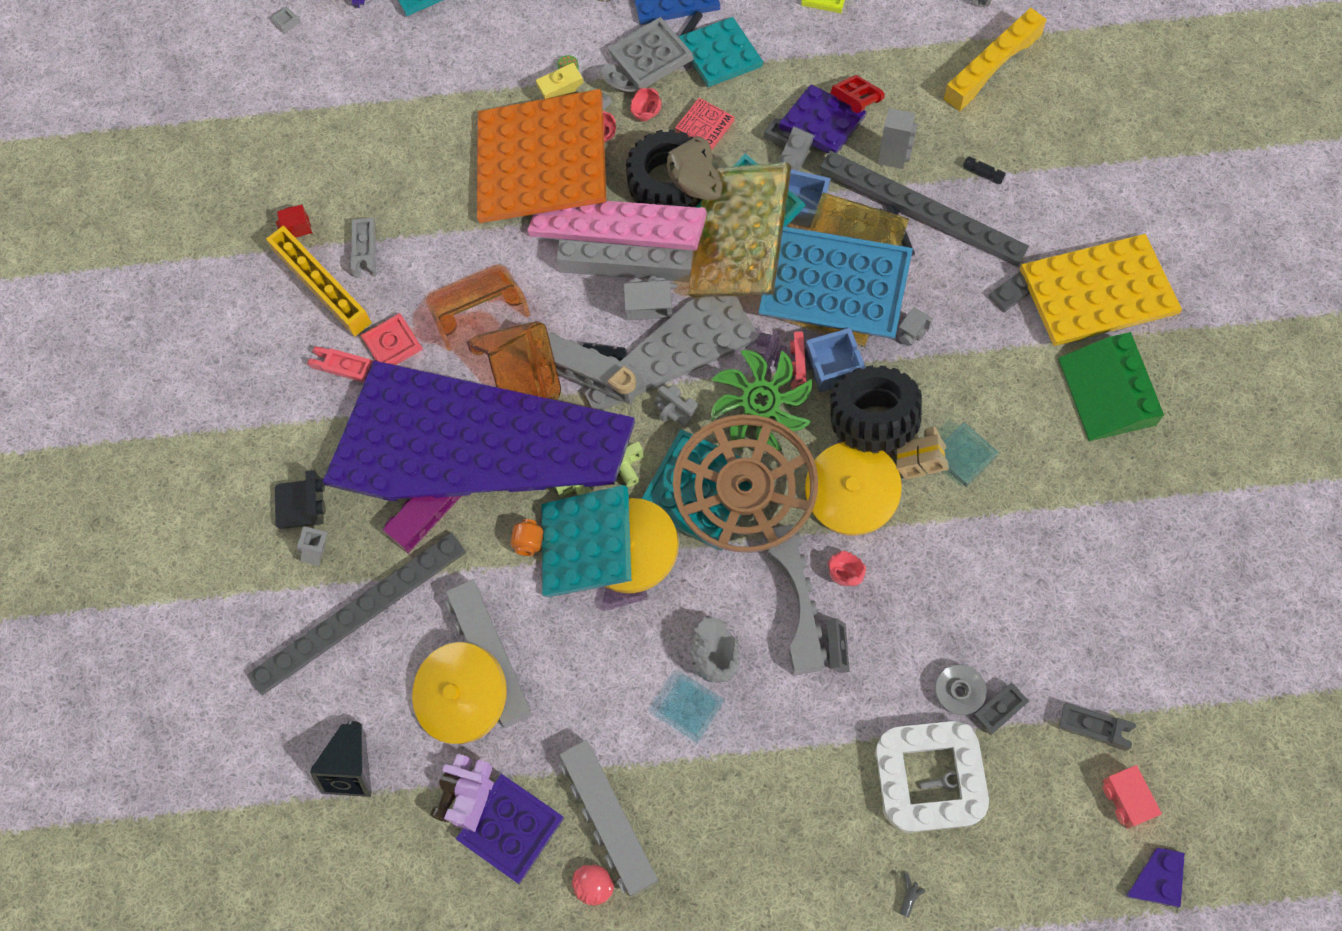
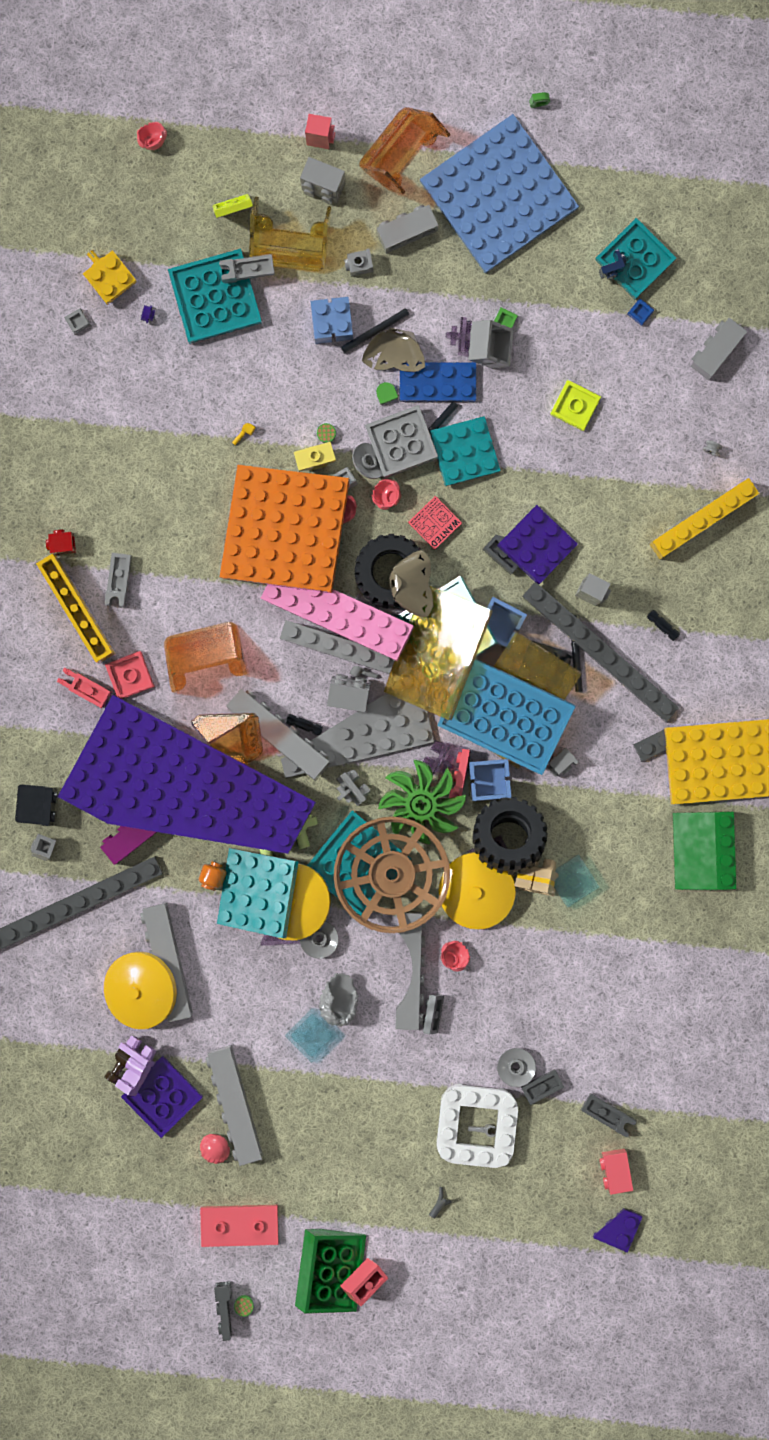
camera: 15 degrees right, 20 degrees up
black slope [310,721,372,797] -> none
tan tile [608,366,637,394] -> none
light grey plate [776,127,815,172] -> none
red plate [830,75,885,113] -> none
none -> yellow hand [232,423,256,445]
none -> light grey dish [300,921,338,959]
none -> bright green tile [376,382,398,405]

